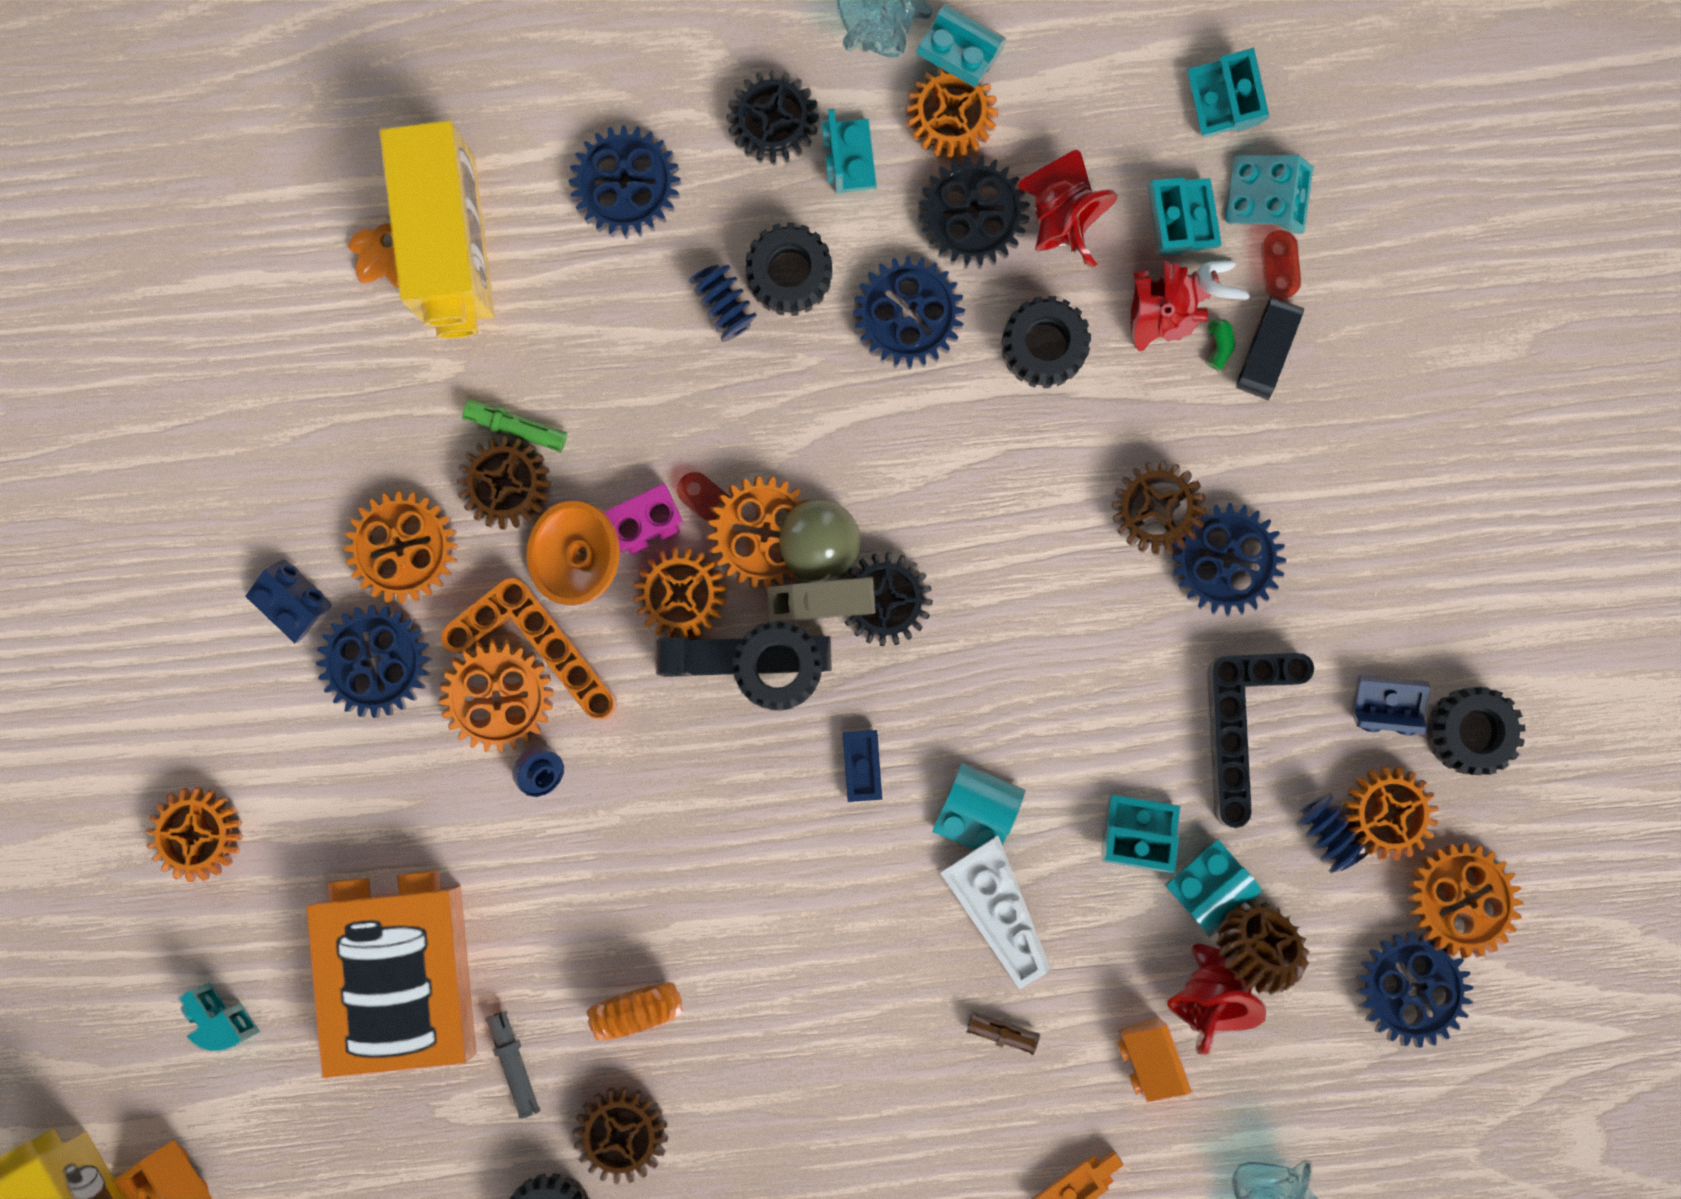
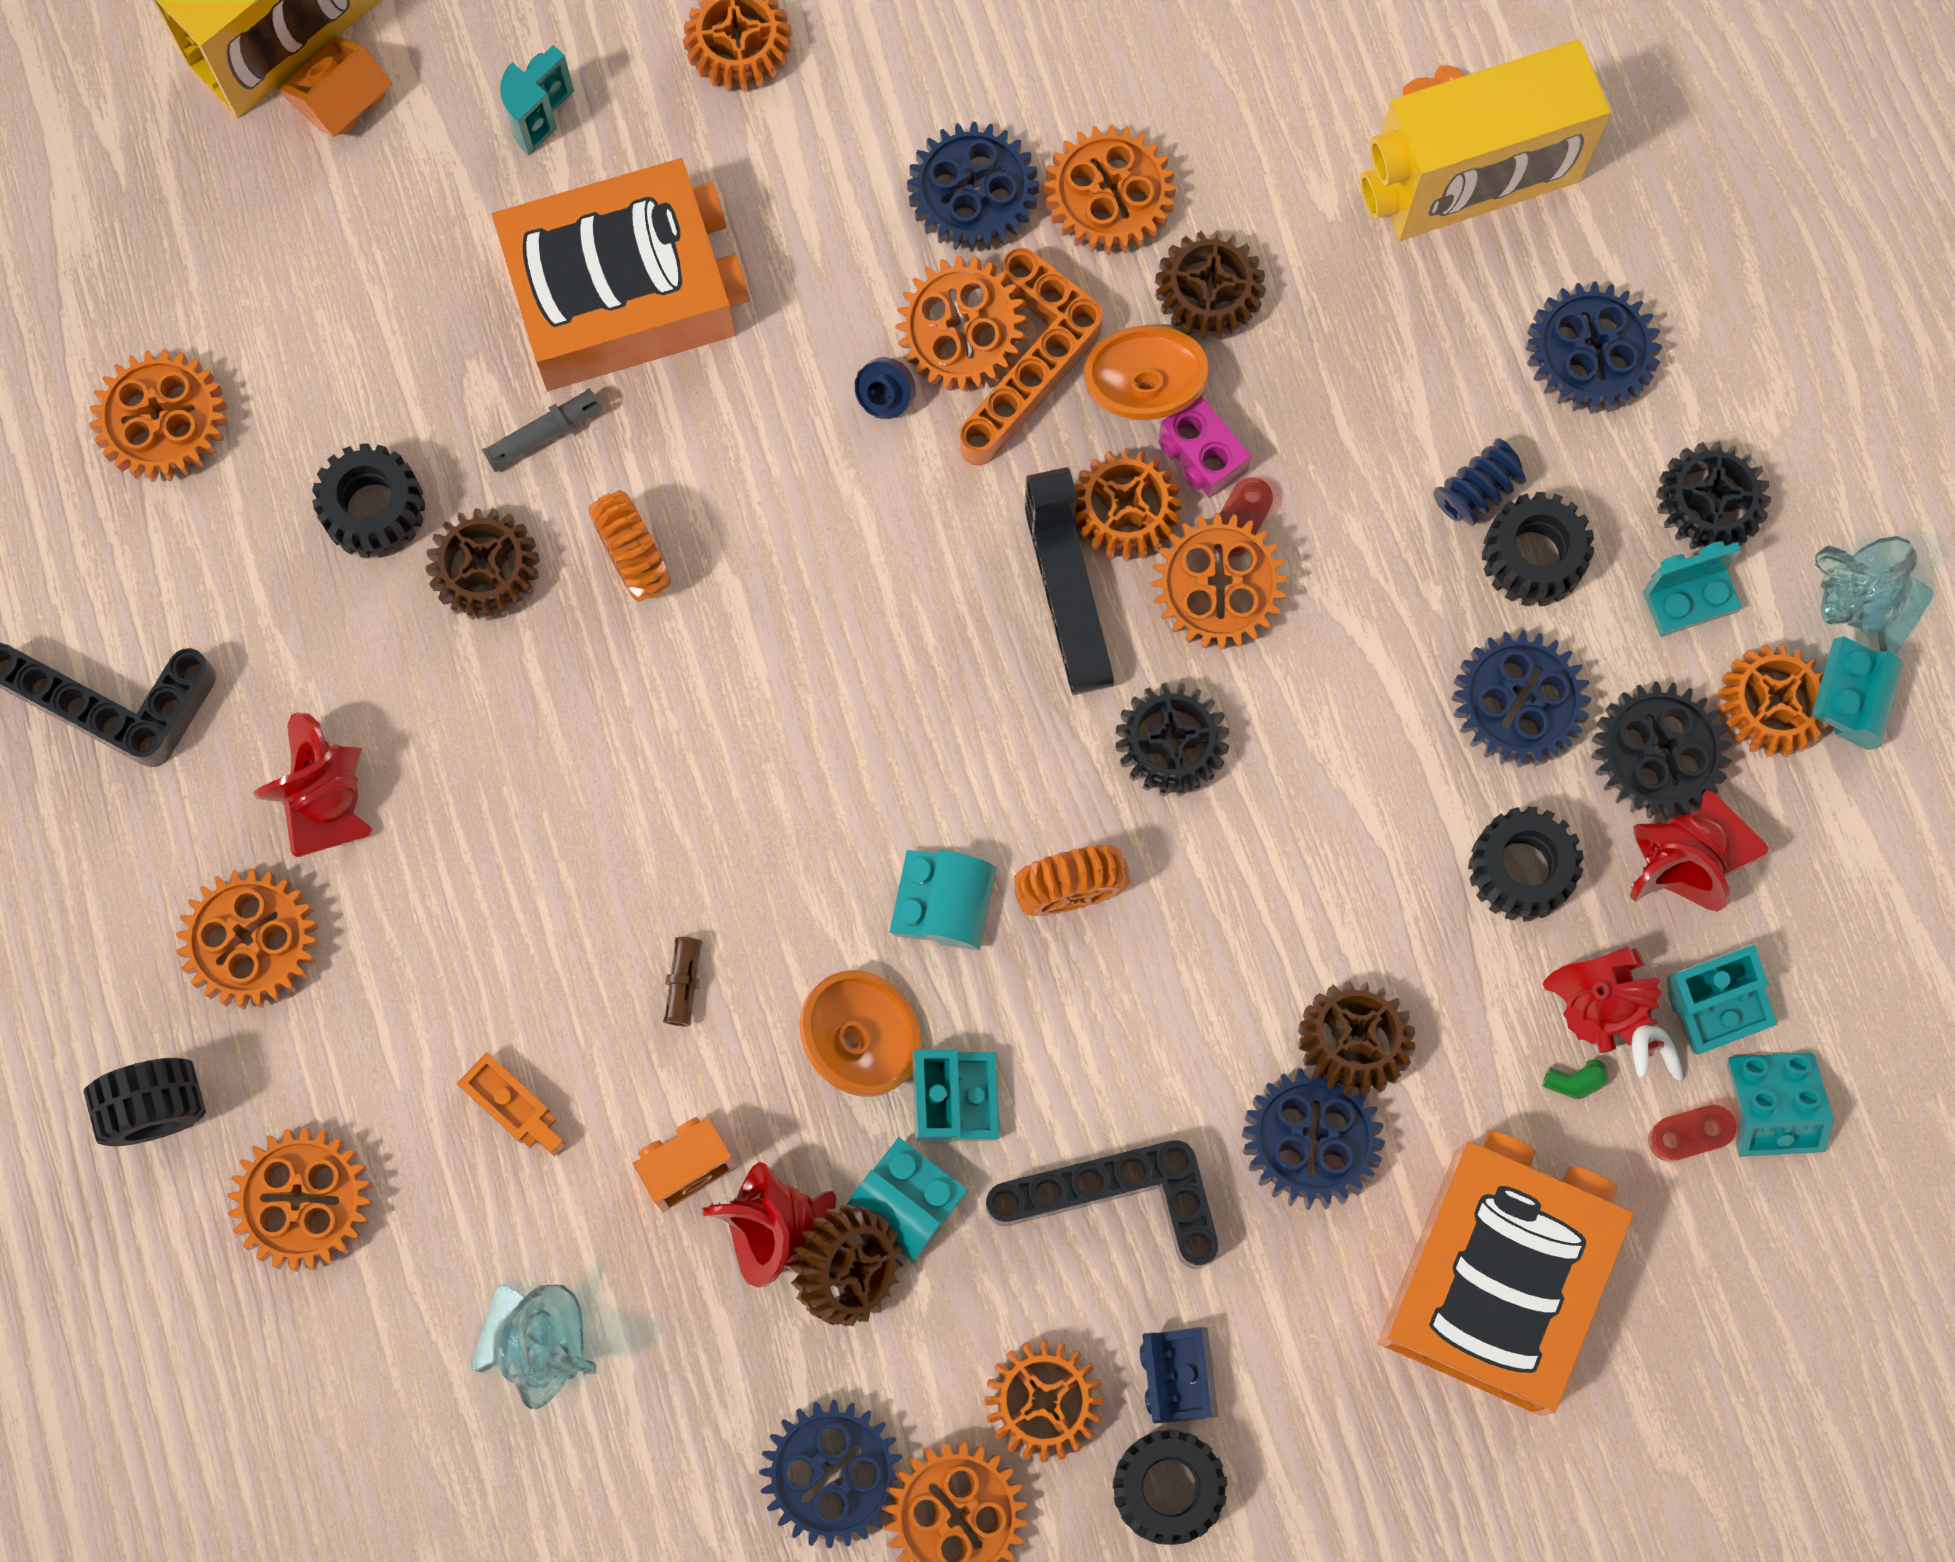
camera: 75 degrees right, 10 degrees down
dark blue bracket [245,559,333,644] -> none
bright green pin [462,398,568,453] -> none
black tyre [732,621,822,711] -> none
dark tan slope [767,578,875,622] -> none
olive piece [778,499,861,582] -> none
dark blue plate [842,730,883,802] -> none
white wing [940,835,1051,989] -> none
teal brick [1187,48,1270,138] -> none
black beam [1235,296,1304,400] -> none
dark blue piece [1298,793,1368,873] -> none
none -> orange dish [799,970,921,1097]
none -> orange gear [1014,844,1130,916]
none -> orange brick [1377,1130,1634,1416]

